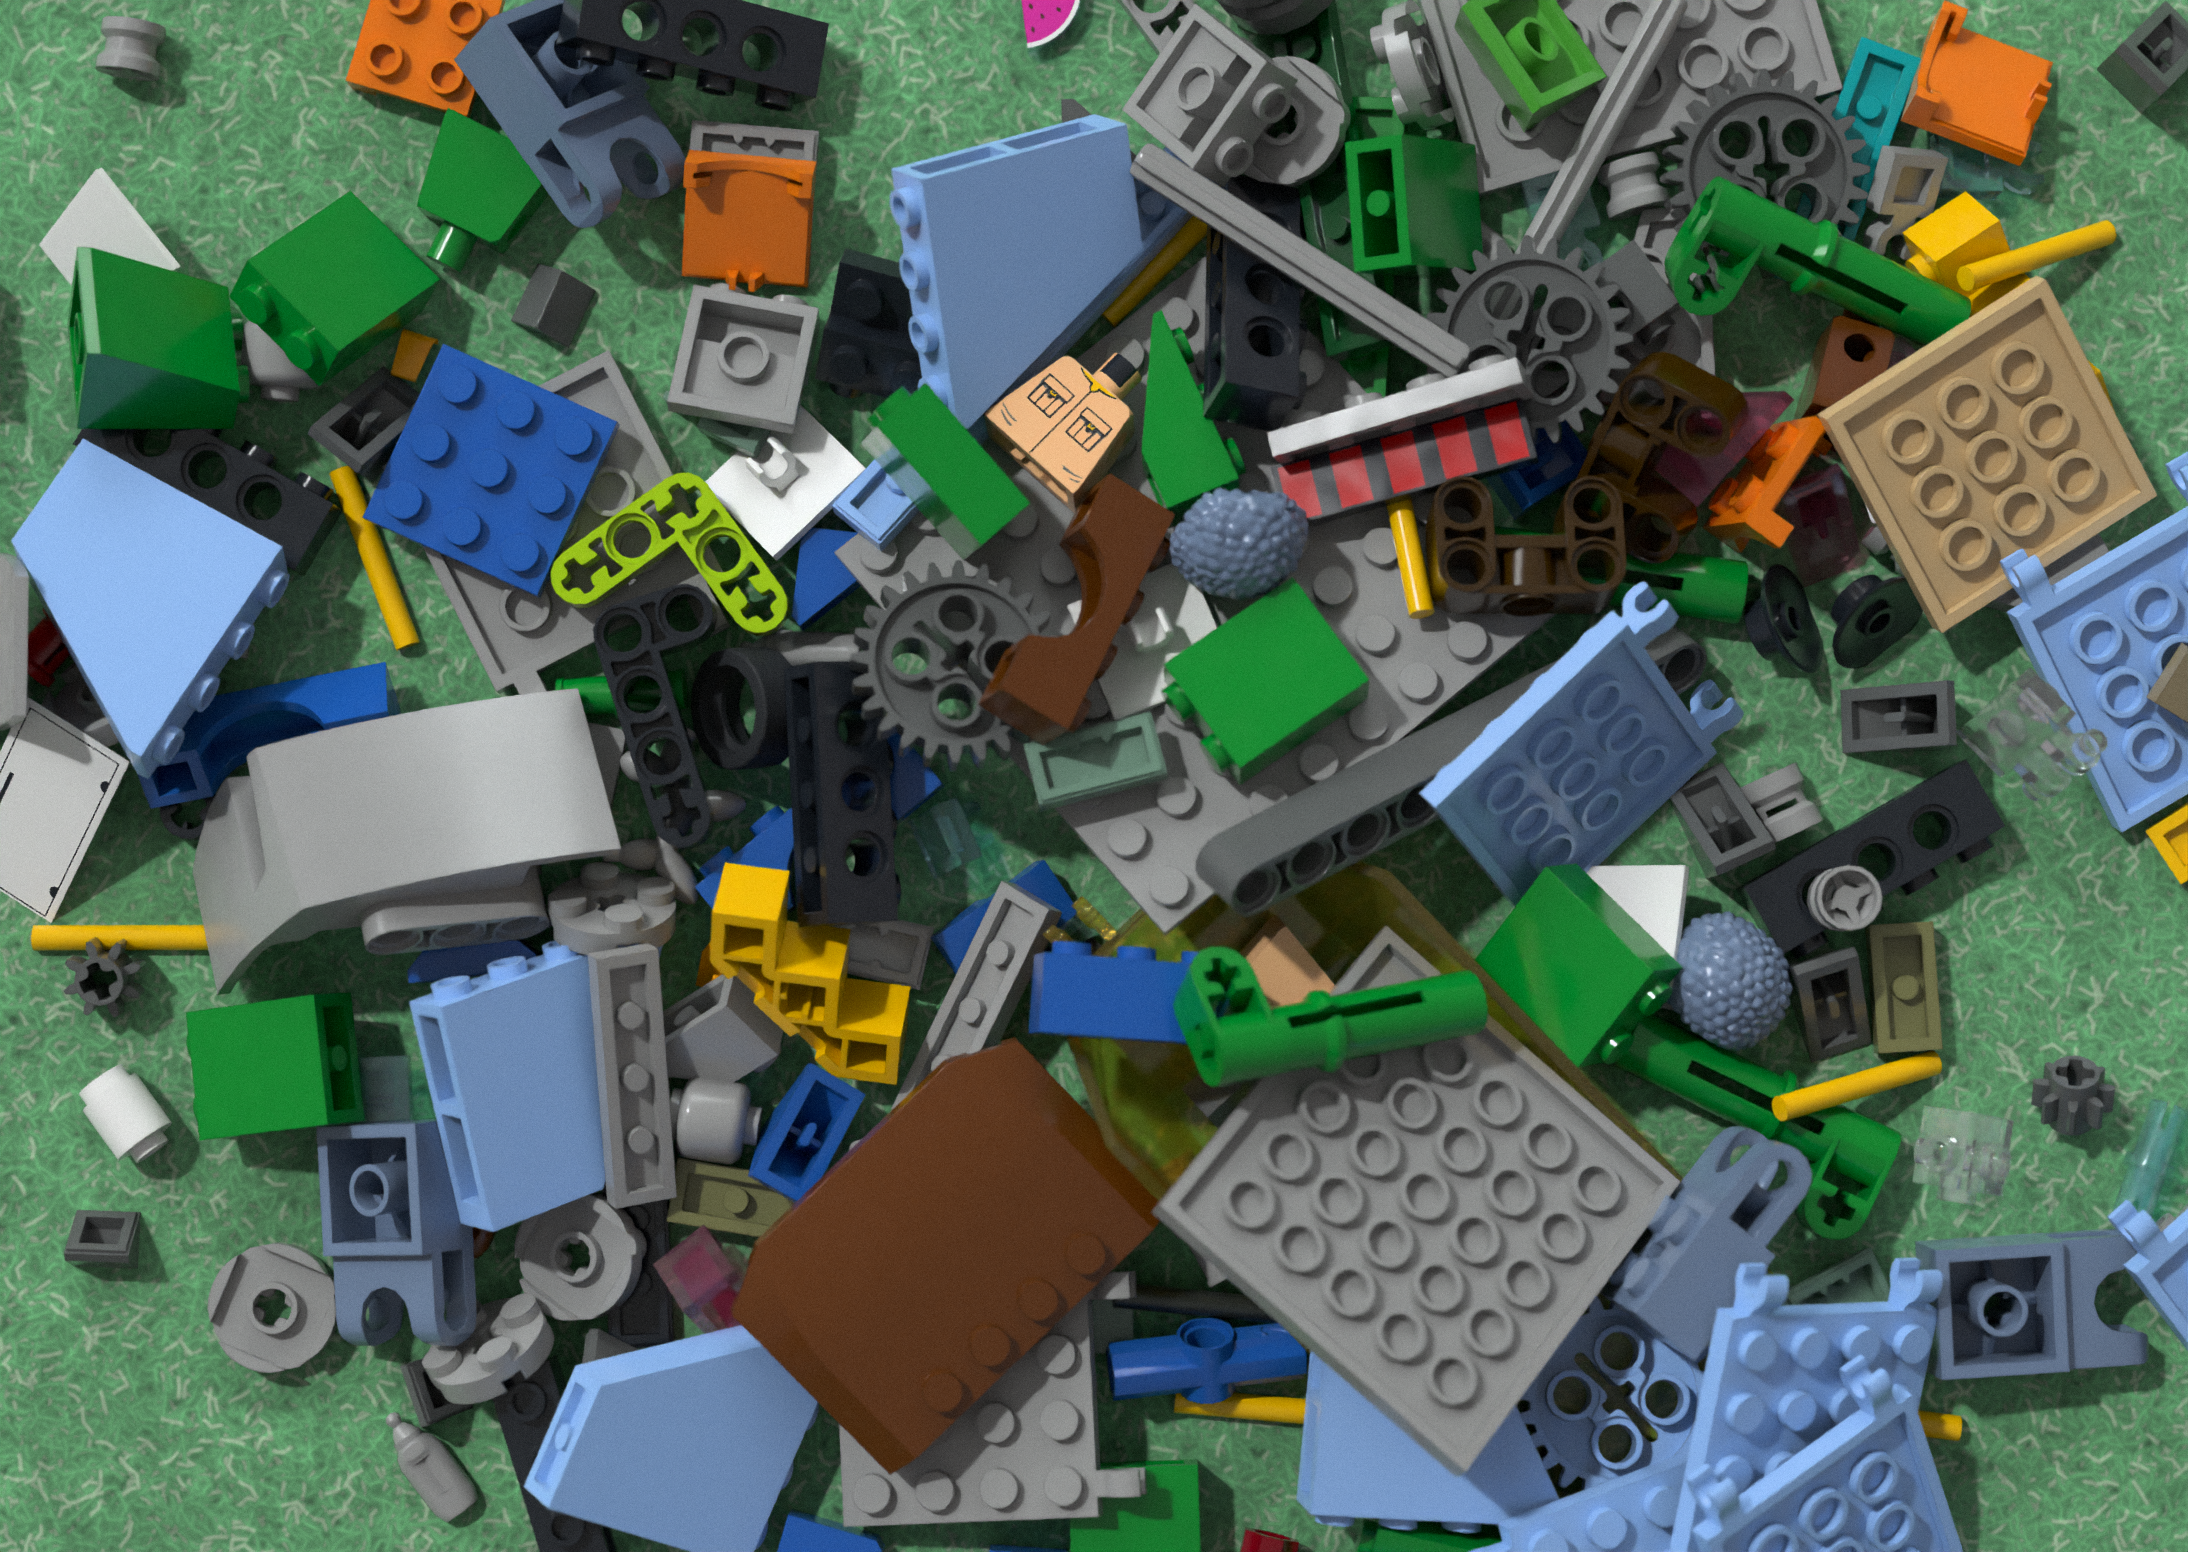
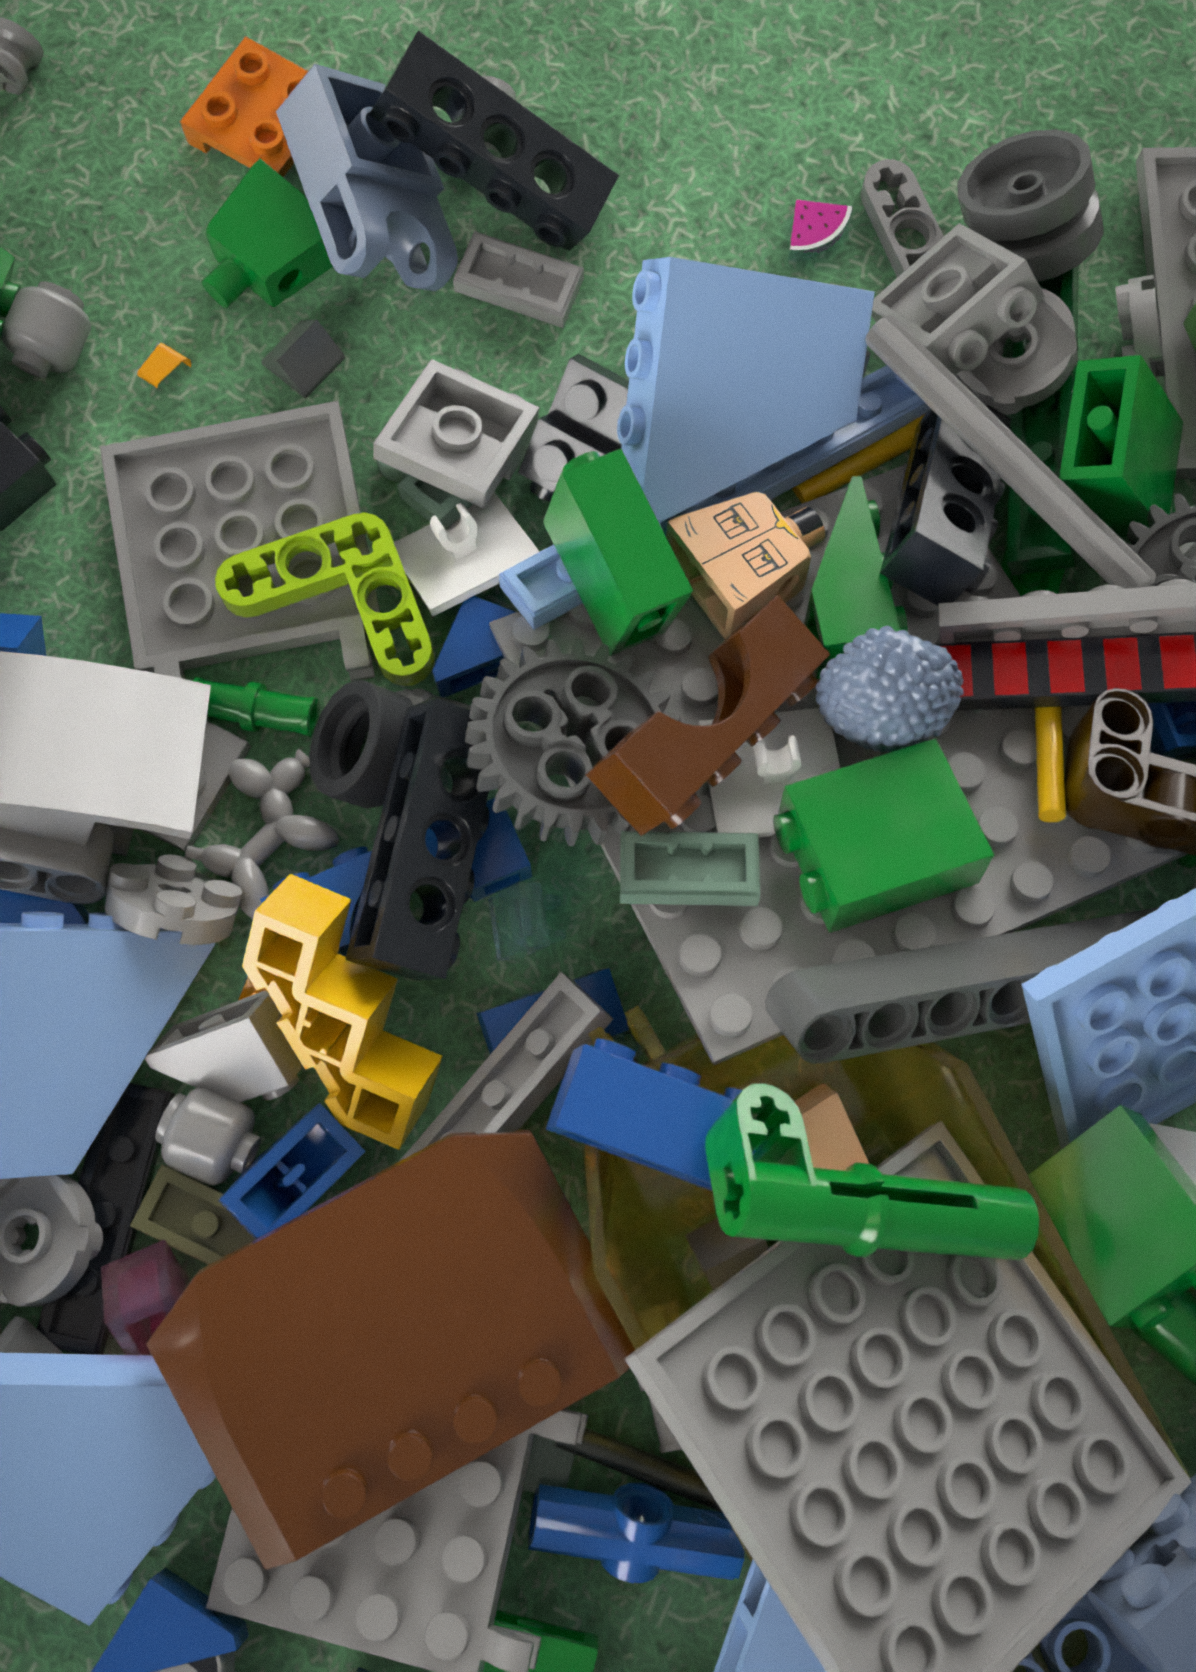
camera: 15 degrees right, 10 degrees down
green brick [229,191,440,386] -> none
dark grey slope [308,366,419,482] -> none
yellow bar [329,465,420,651] -> none
blue plate [362,344,620,598] -> none
light grey plate [588,943,677,1209] -> none
black beam [593,584,717,849] -> none
orange piece [682,150,817,292] -> none
light grey plate [830,919,935,990] -> none
yellow bar [1174,1392,1306,1425] -> none

